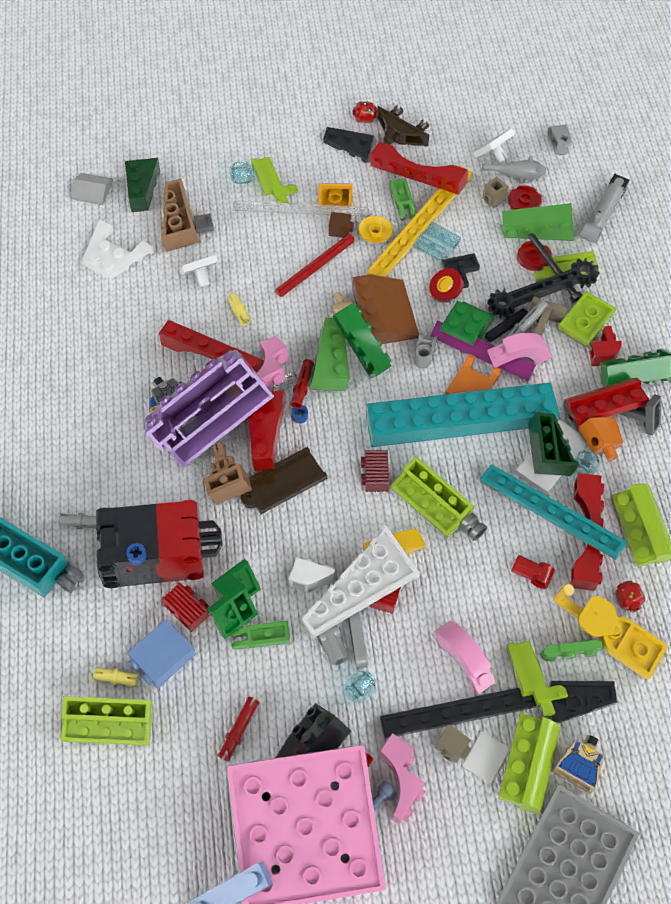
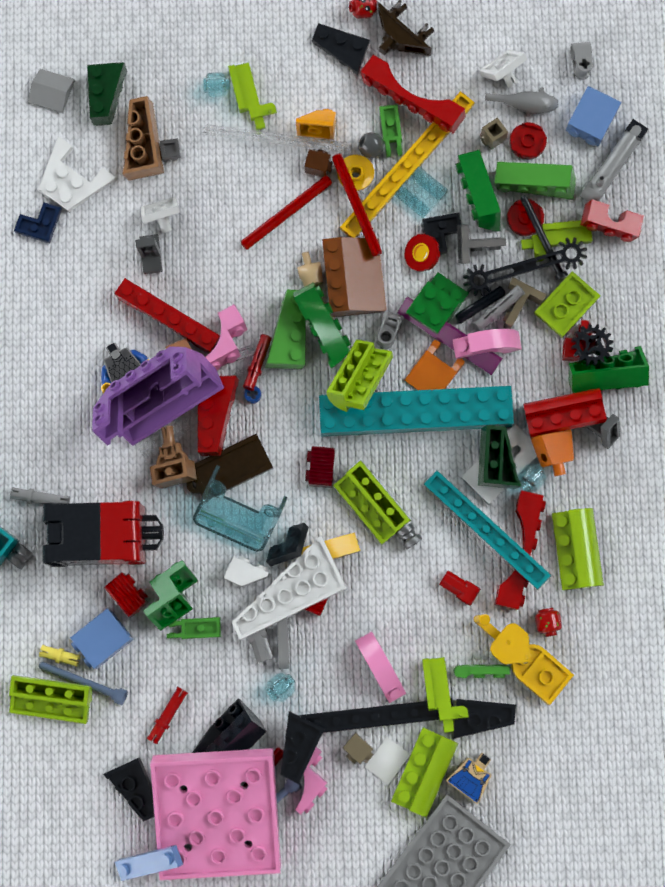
camera: 15 degrees right, 20 degrees up
blue bush [126,543,147,565] -> none
light yellow pin [227,293,251,326] -> none
none -> dark blue tile [14,202,62,244]
none -> sand blue piece [39,662,128,705]
none -> black wing [103,757,154,822]
none -> dark grey bracket [135,234,163,274]
none -> clear light blue windscreen [193,465,288,552]
none -> black plate [266,522,309,566]
none -> black wing [280,711,325,784]
none -> lime brick [326,339,393,412]
none -> red axle [332,154,382,257]
none -> dark grey piece [358,132,384,158]
none -> green wedge [455,150,501,232]
none -> dark grey bracket [457,225,506,264]
none -> medium blue brick [566,86,621,147]
none -> black gear [571,324,614,366]
none -> arch [580,199,644,242]

